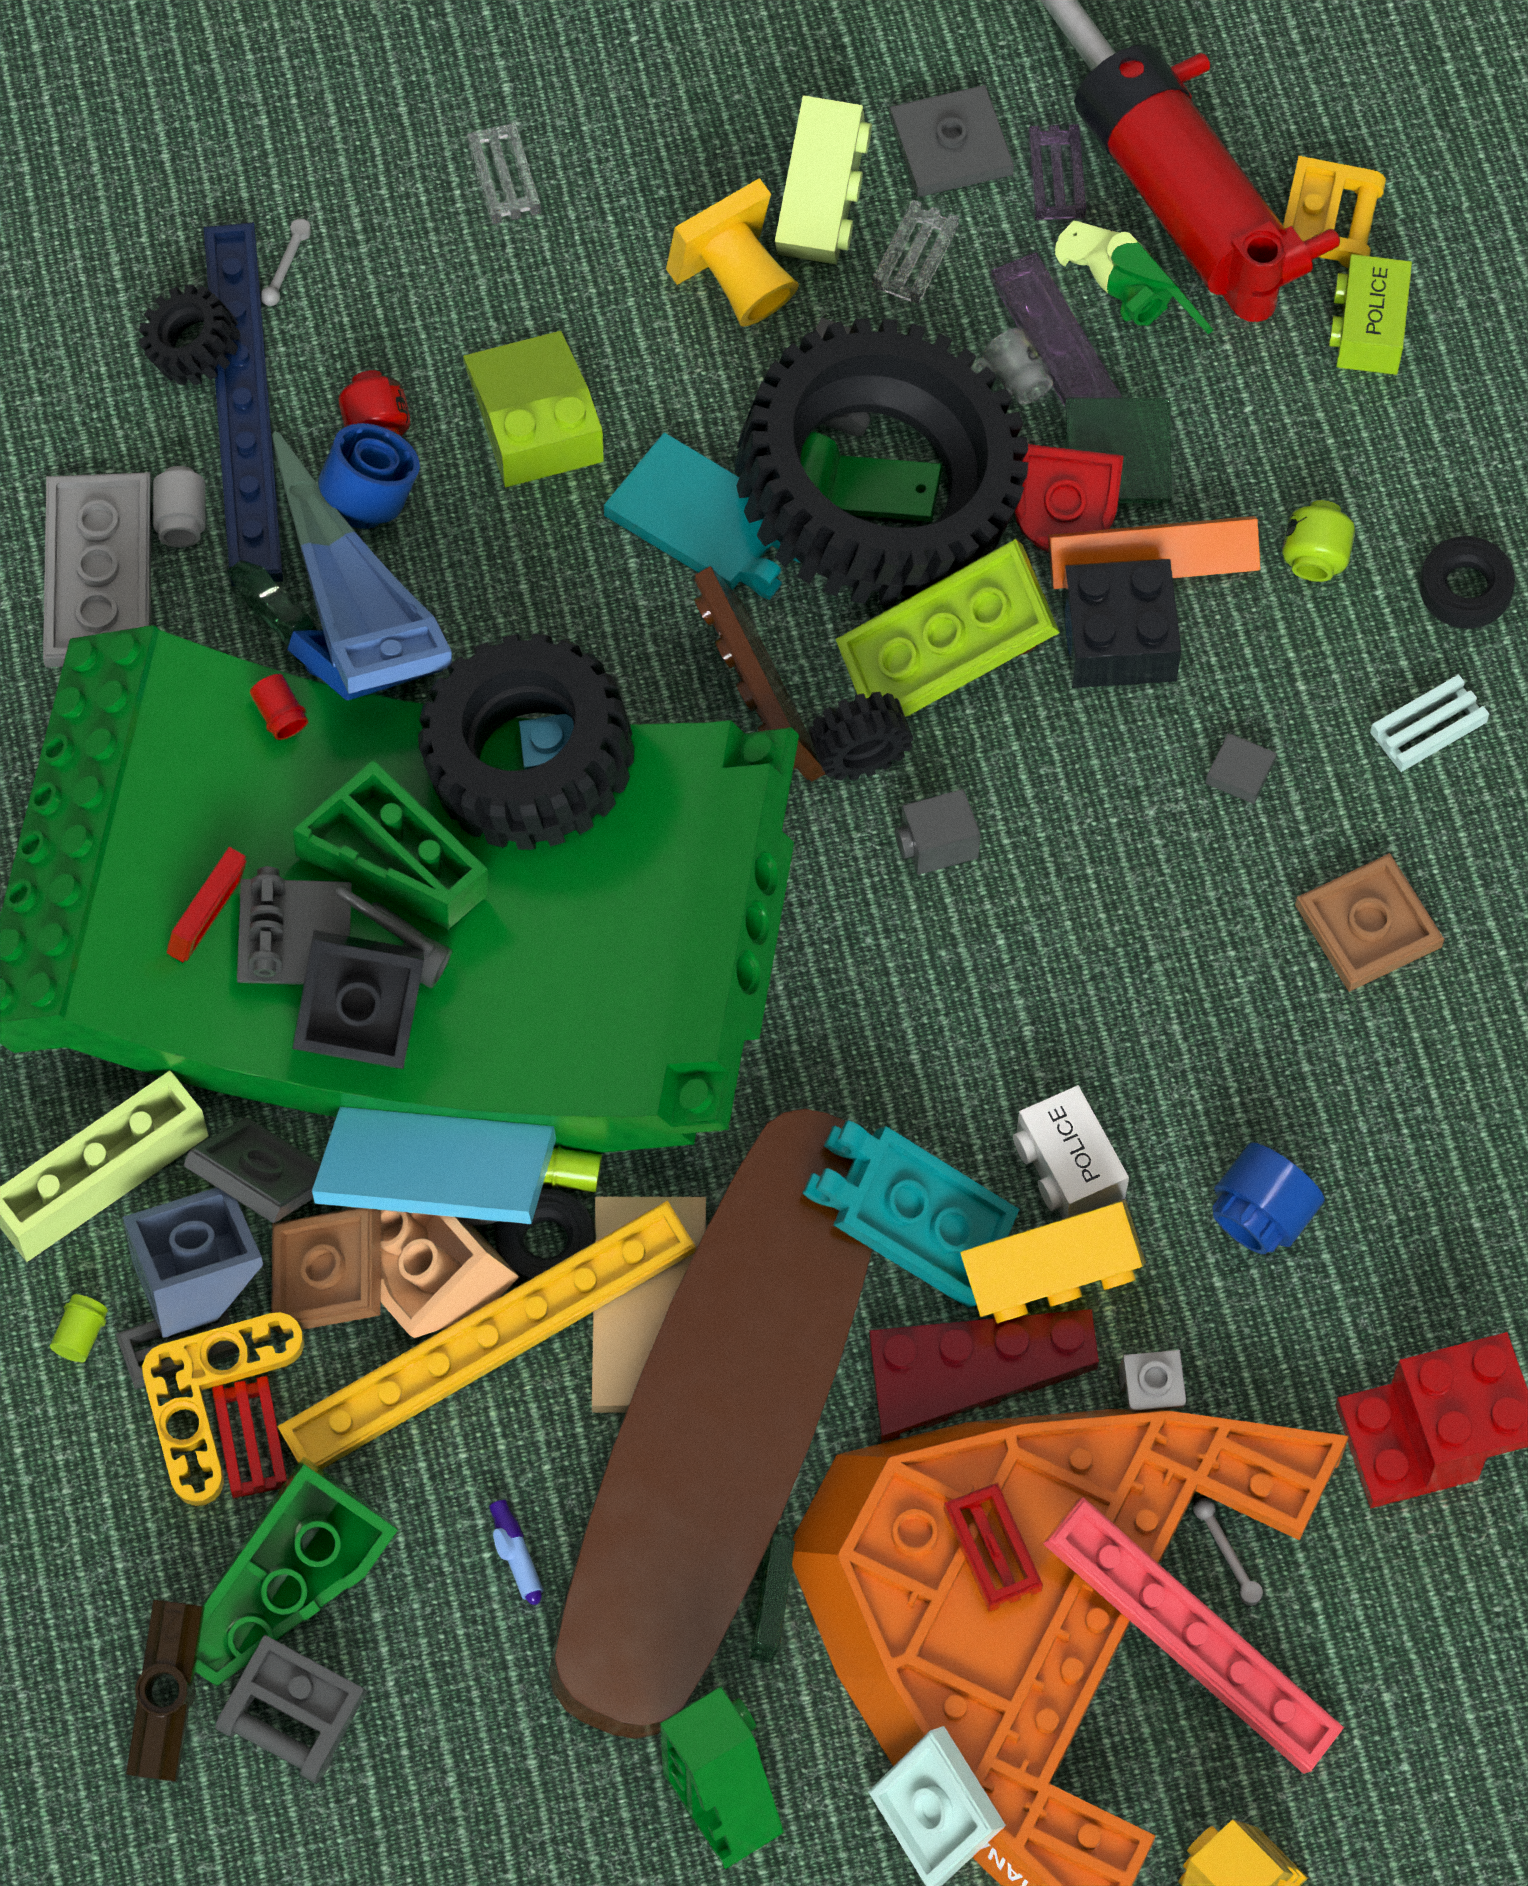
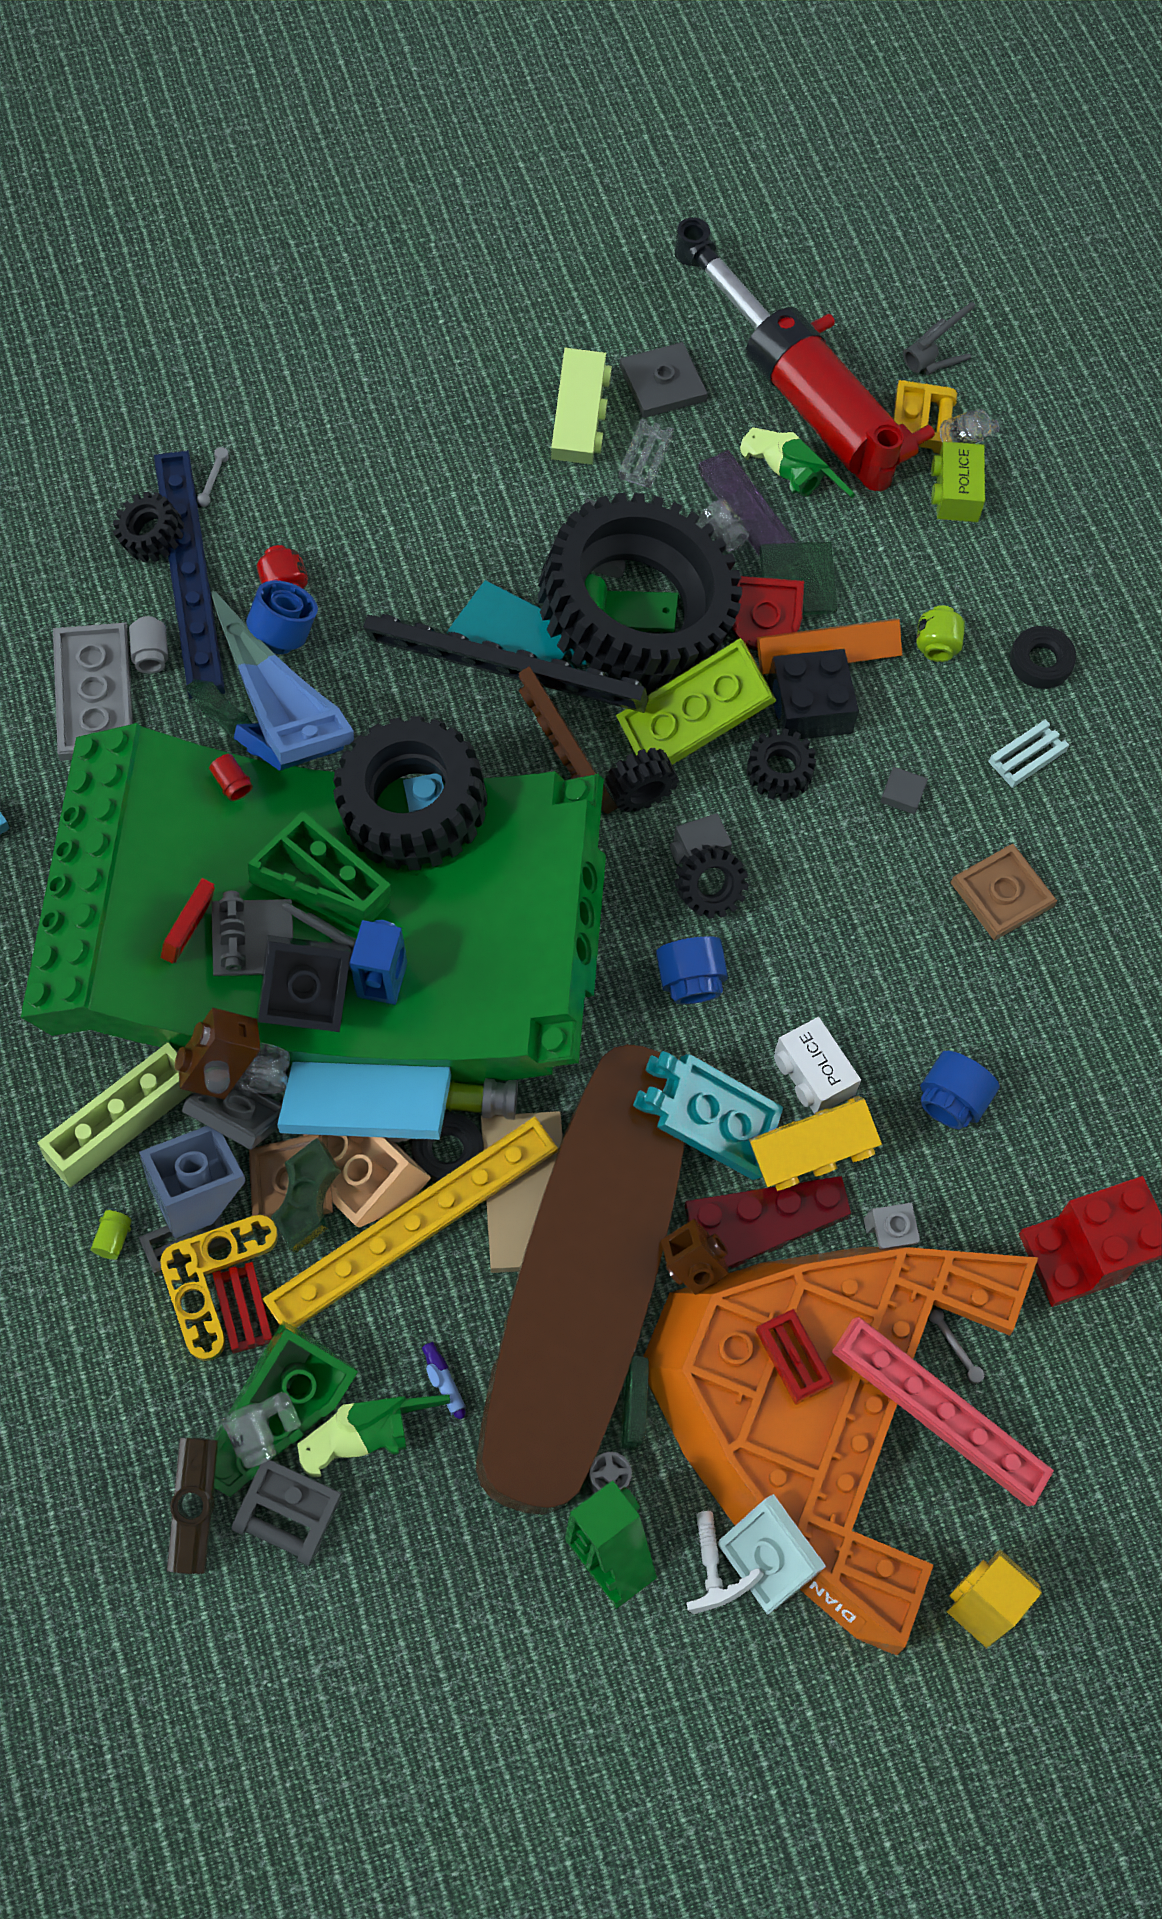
camera: 10 degrees left, 0 degrees up
lime slope [463,331,604,488] -> none
clear tile [467,123,541,225] -> none
yellow plant [666,178,799,327] -> none
clear purple tile [1028,124,1086,220] -> none
none -> reddish brown piece [175,1007,261,1099]
none -> clear piece [221,1392,301,1468]
none -> clear wheel [238,1043,291,1094]
none -> clear green tile [271,1138,342,1253]
none -> animal [297,1395,450,1477]
none -> blue brick [349,920,408,1005]
none -> black plate [363,614,649,713]
none -> flat silver wheel [482,1078,518,1120]
none -> flat silver wheel [588,1452,632,1494]
none -> blue piece [656,936,728,1005]
none -> reddish brown brick [661,1219,729,1295]
none -> black tyre [674,845,749,919]
none -> white piece [687,1511,764,1614]
none -> black tyre [747,728,816,801]
none -> dark grey plant [903,302,975,375]
none -> clear piece [939,409,1000,444]

